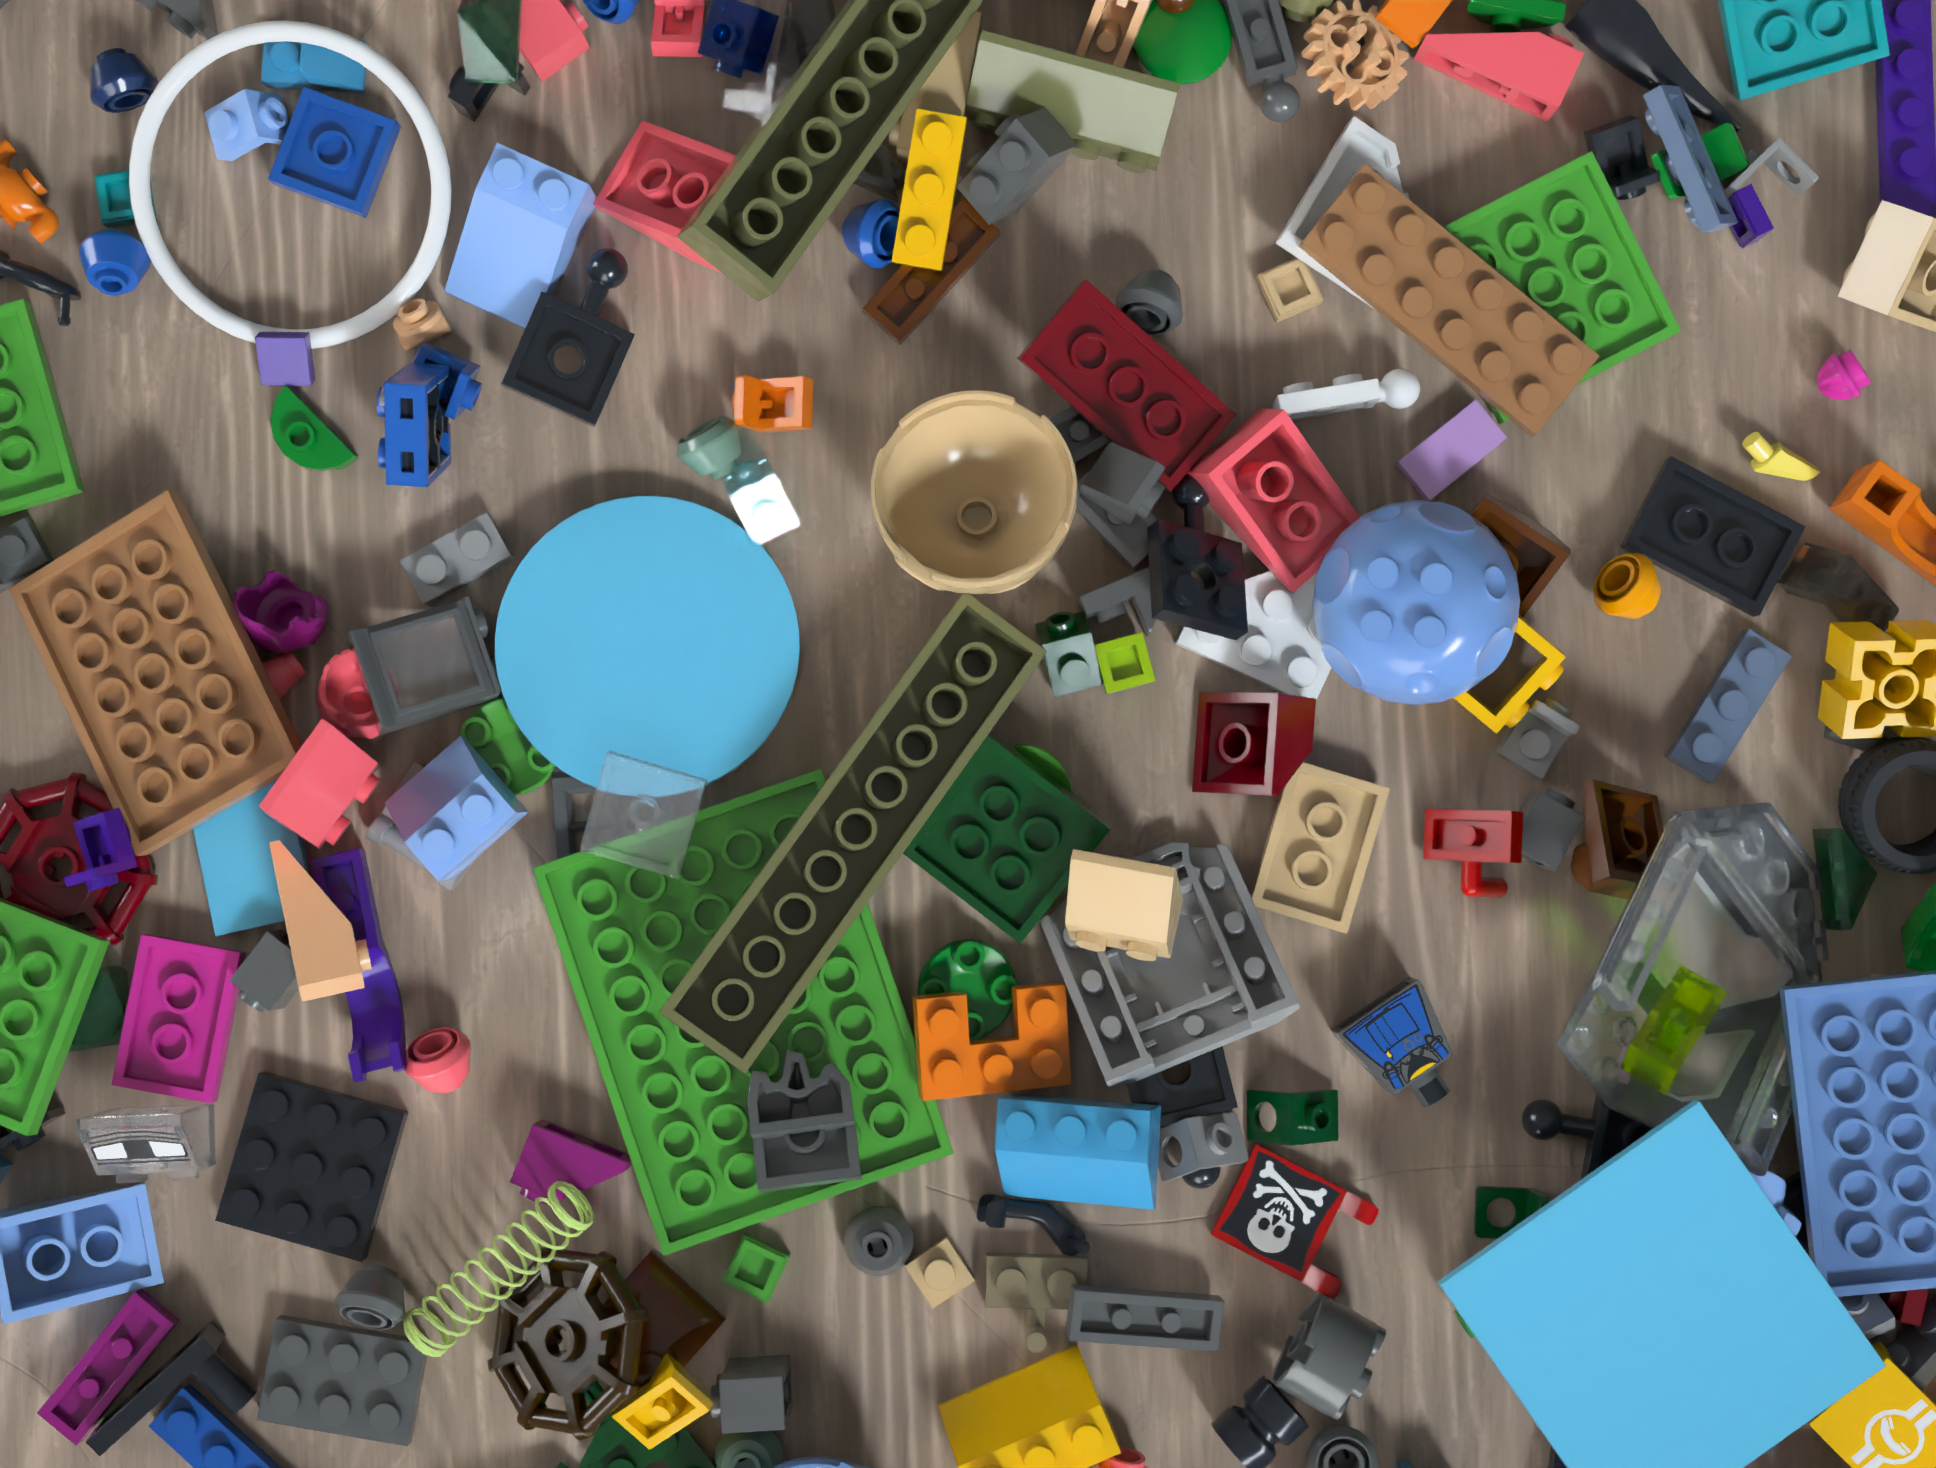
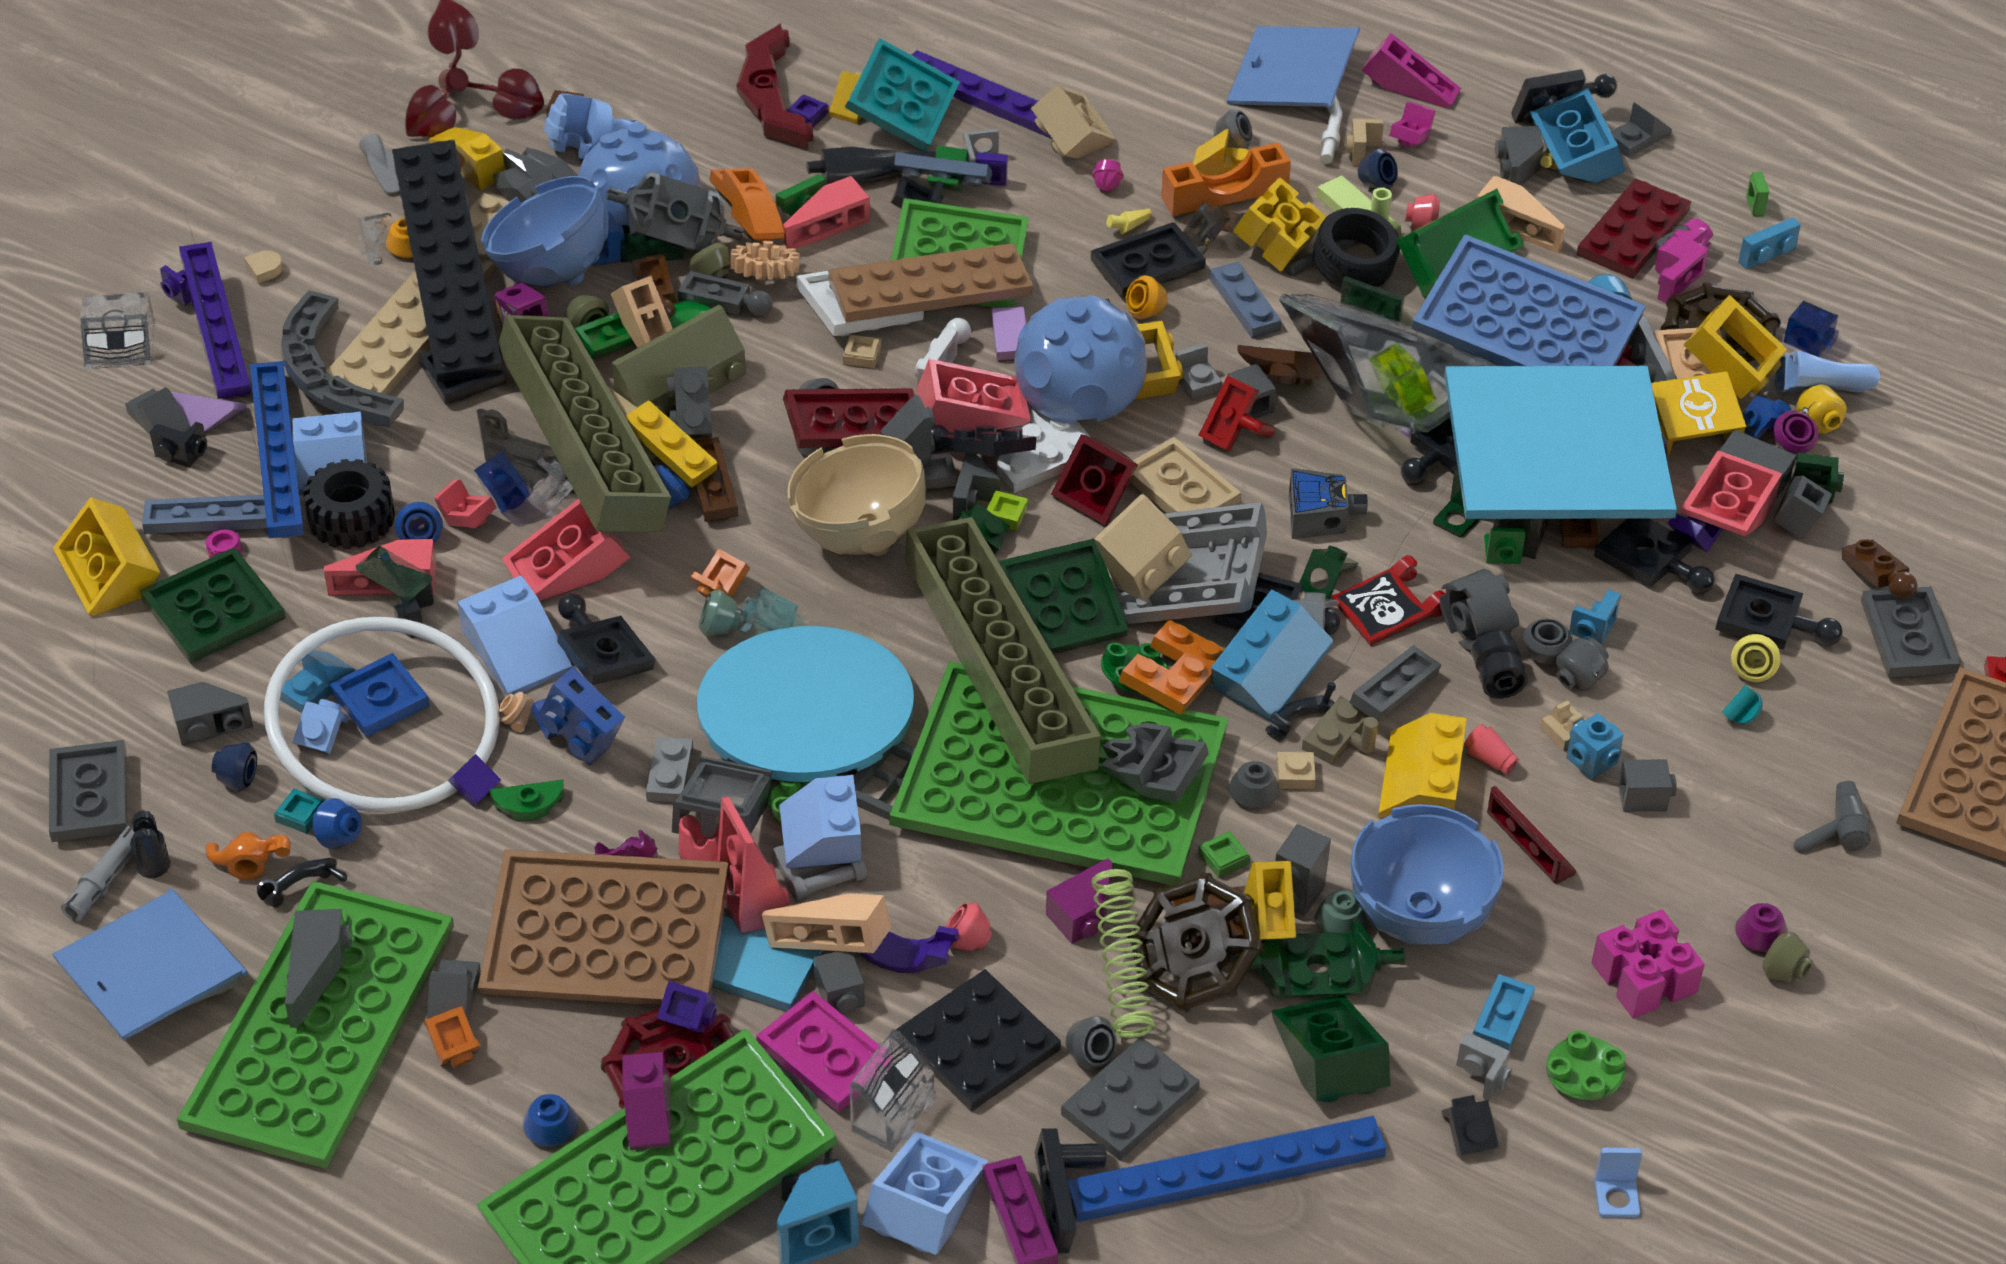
camera: 60 degrees left, 40 degrees down
clear plate [580,750,707,879] -> none

